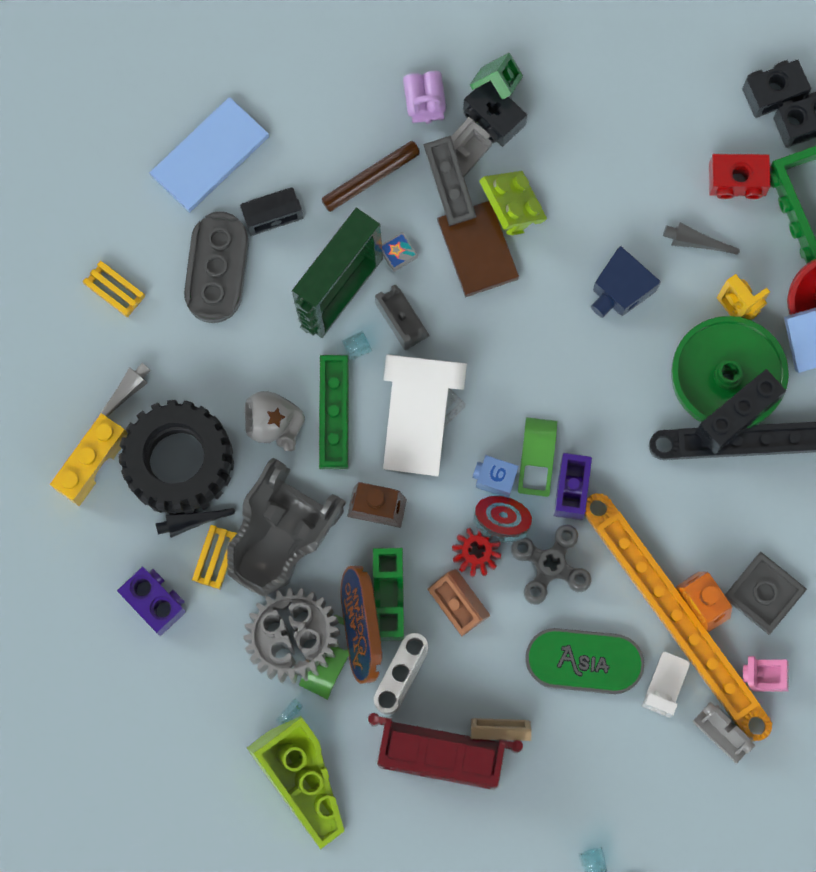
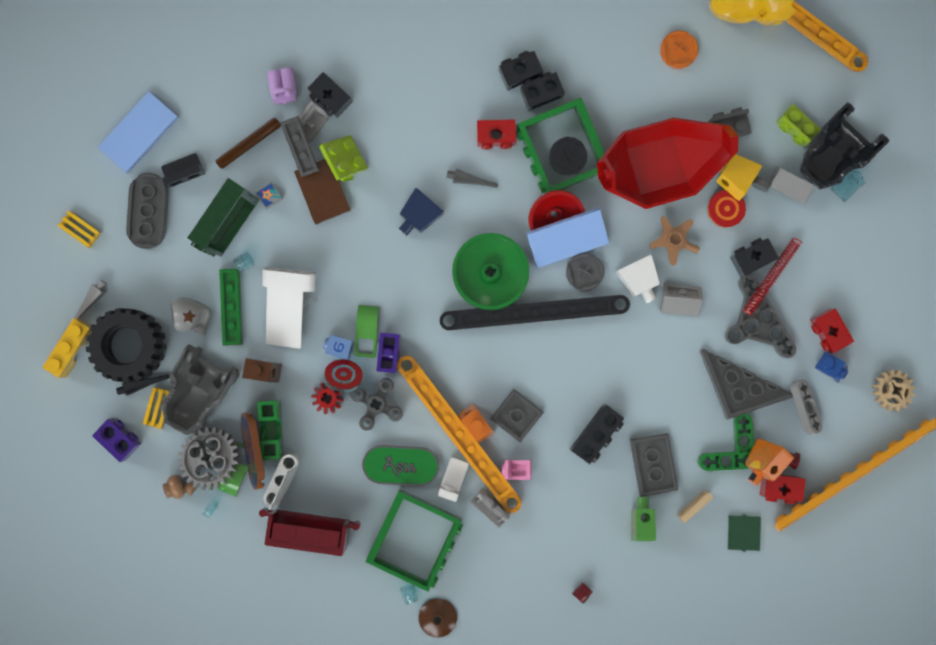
camera: 10 degrees left, 10 degrees up
lime wedge [246,716,345,849] -> none
dark grey hinge [375,285,429,351] -> none
nougat slope [427,569,490,636] -> none
panel [470,53,523,100] -> none
tan tile [471,718,532,741] -> none
black brick [695,369,786,454] -> none
yellow bracket [716,274,770,320] -> none
none -> medium nougat animal [162,475,197,499]
none -> green window [365,489,463,592]

